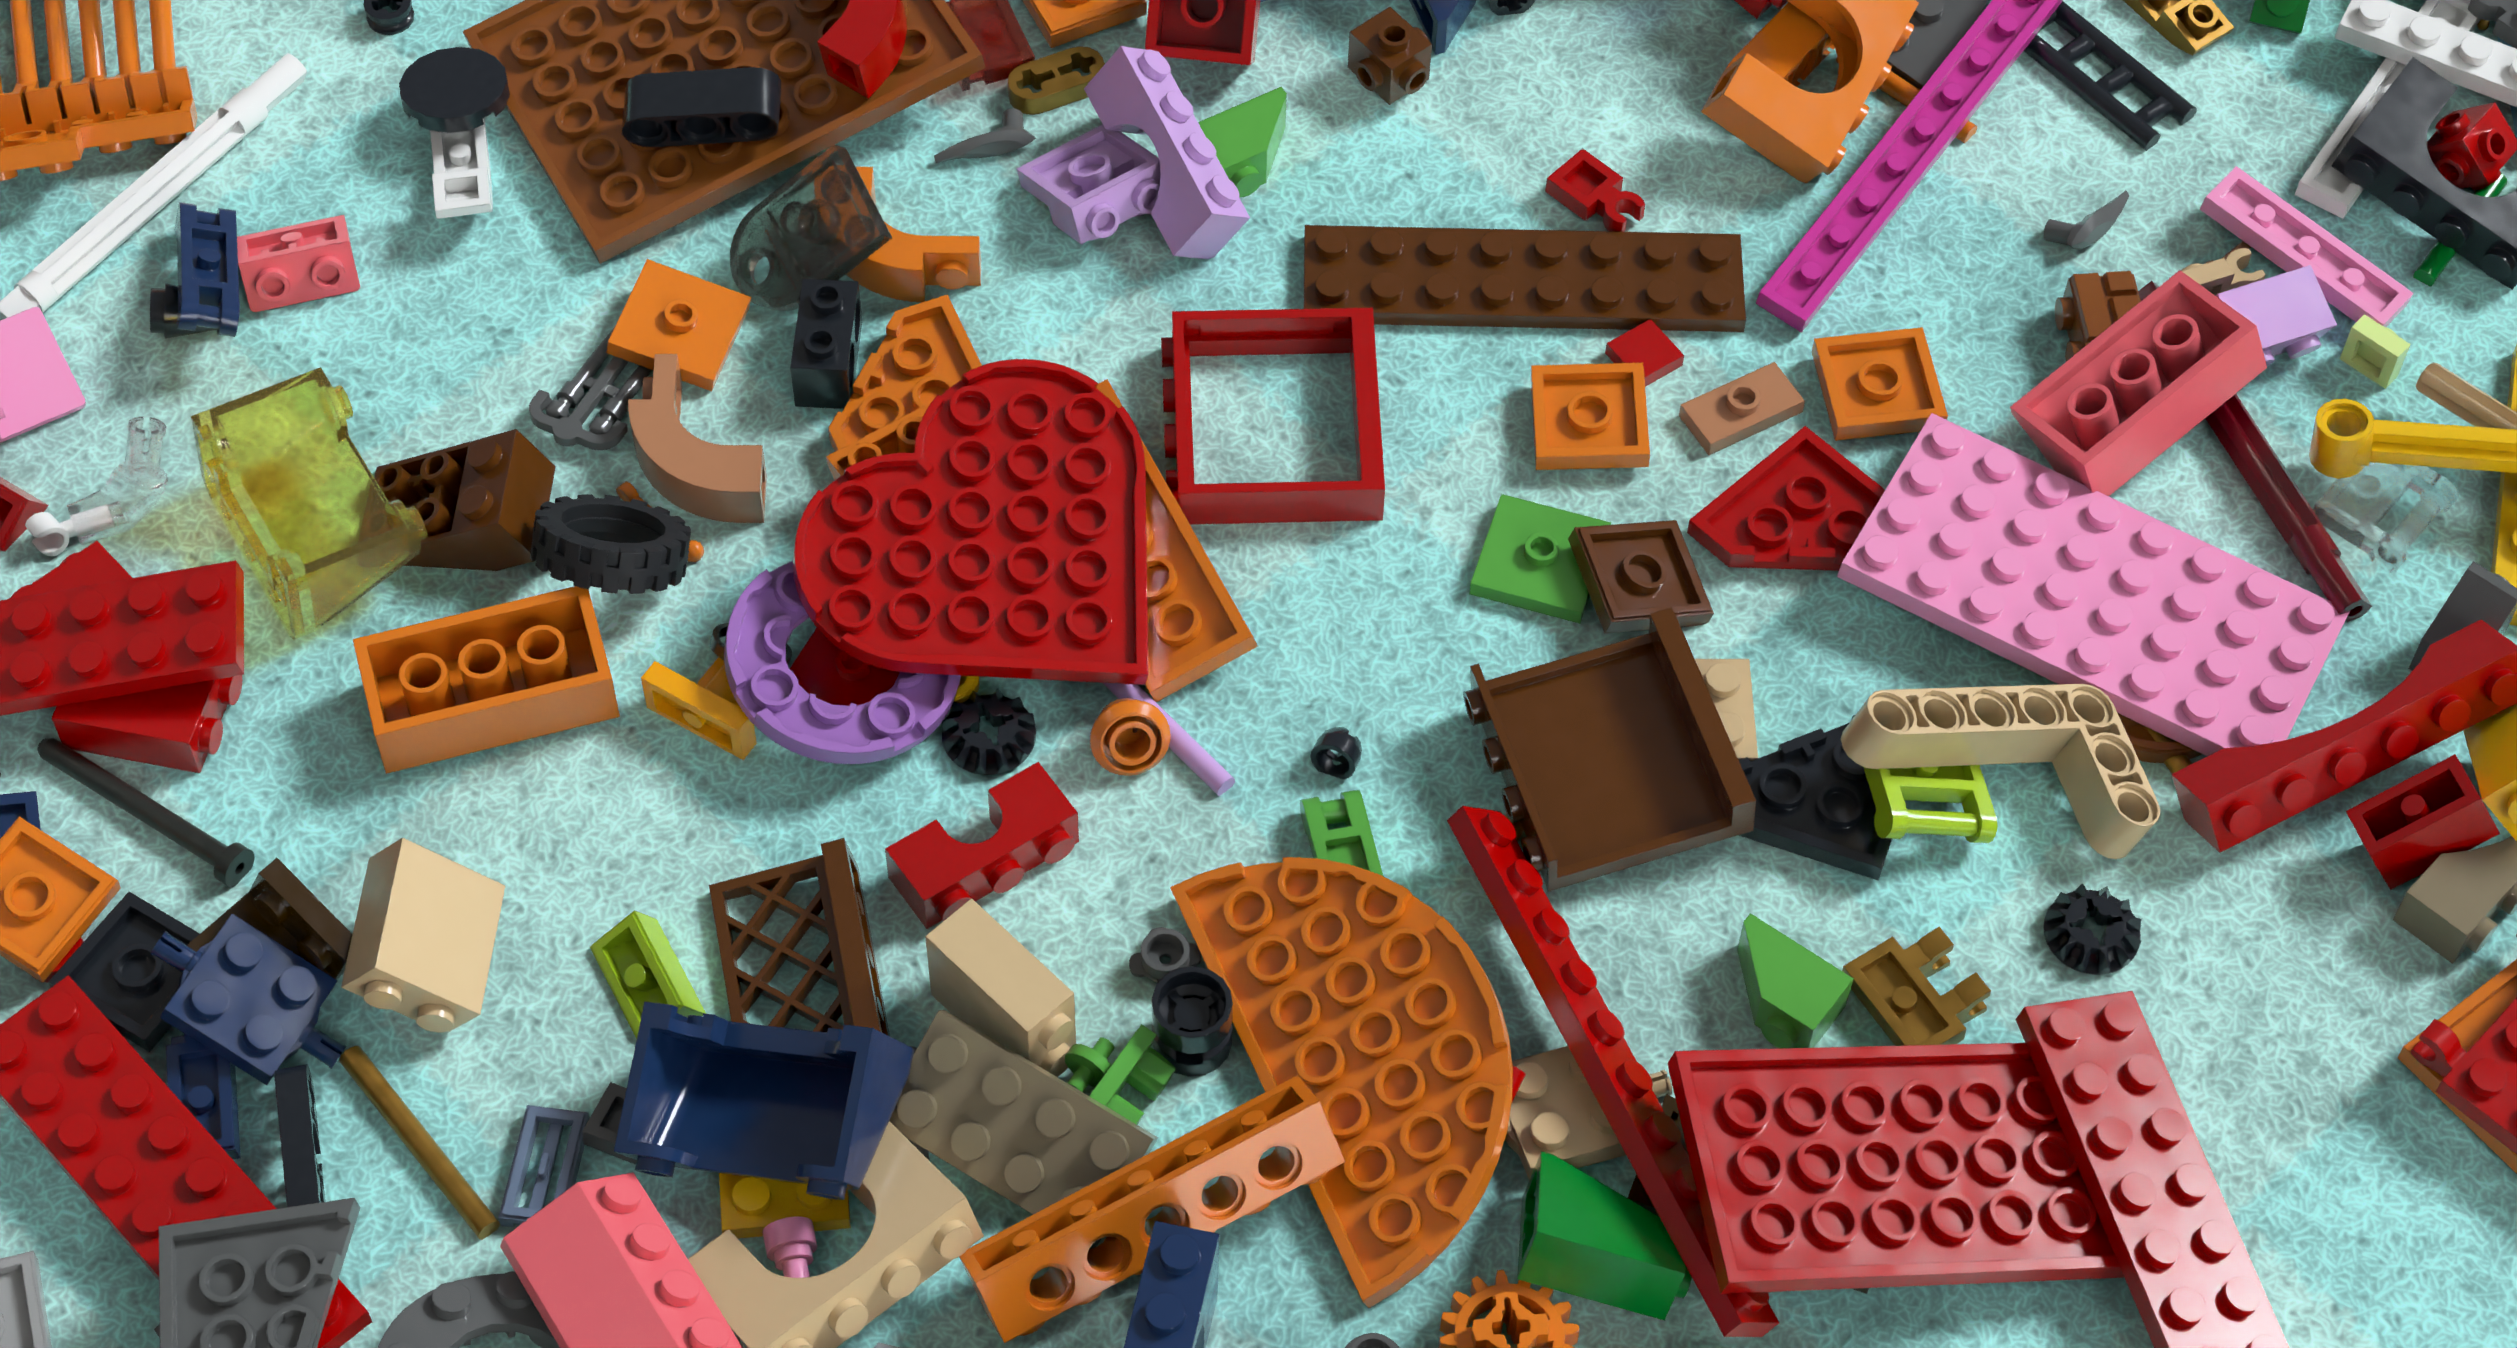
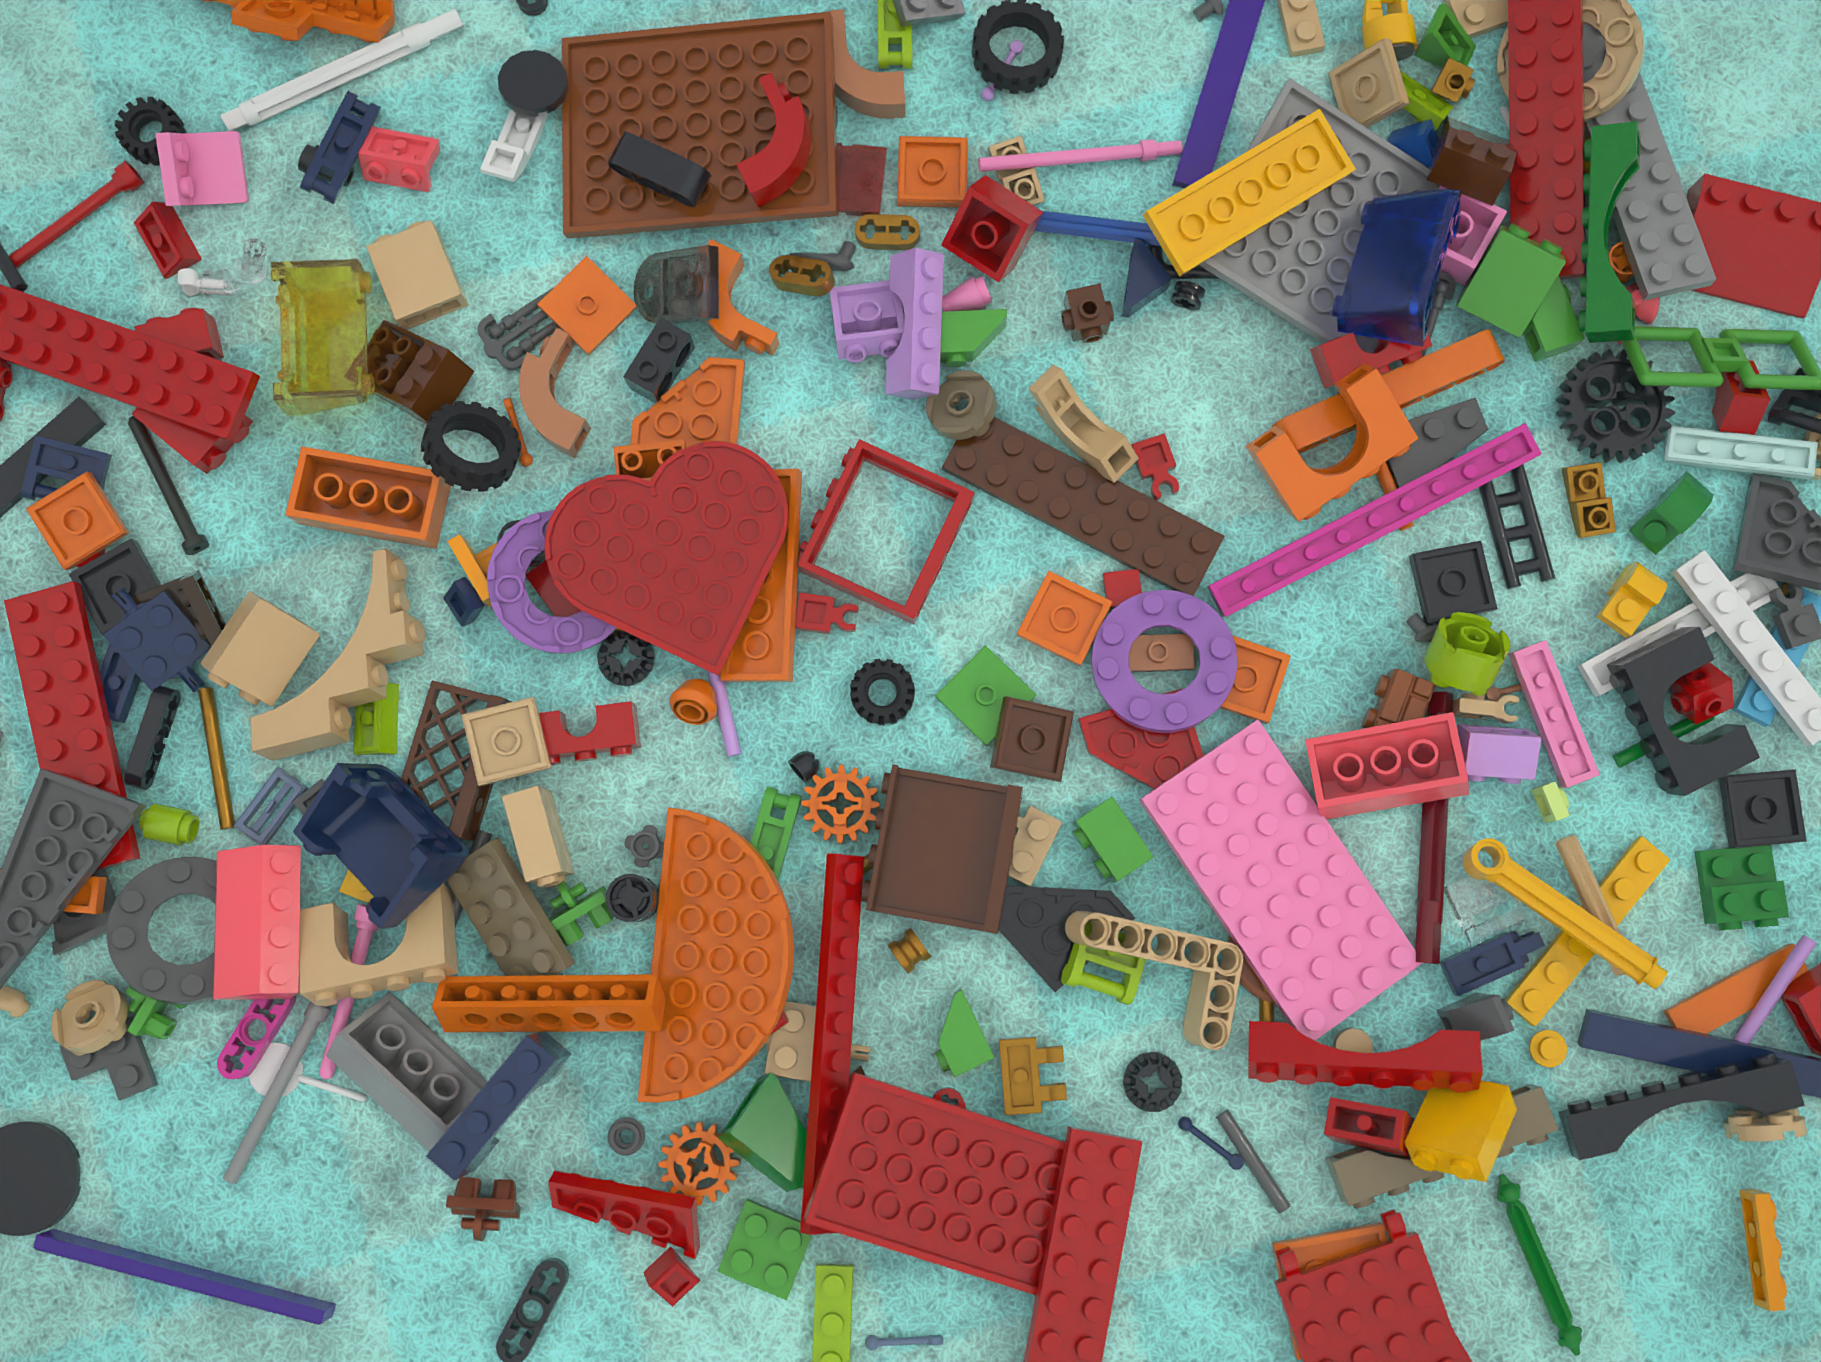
camera: 30 degrees right, 25 degrees up
none -> lime brick [139,803,200,846]
none -> tan arch [250,548,425,761]
none -> tan brick [366,220,469,330]
none -> dark blue plate [443,577,485,627]
none -> tan plate [462,697,552,786]
none -> pearl gold beam [769,255,835,296]
none -> red plate [795,592,859,634]
none -> orange gear [801,765,880,844]
none -> black tyre [850,659,915,726]
none -> pearl gold wheel [887,928,932,974]
none -> dark tan plate [926,370,997,440]
none -> bright pink cone [942,276,993,312]
none -> tan arch [1029,365,1139,483]
none -> bright green brick [1073,797,1154,883]
none -> medium lavender plate [1091,590,1237,733]
none -> dark blue hinge [1178,1116,1244,1170]
none -> dark grey bar [1216,1109,1291,1213]
none -> black plate [1409,541,1498,624]
none -> lime brick [1424,612,1511,696]
none -> dark blue hinge [1440,930,1545,996]
none -> yellow brick [1596,561,1668,638]

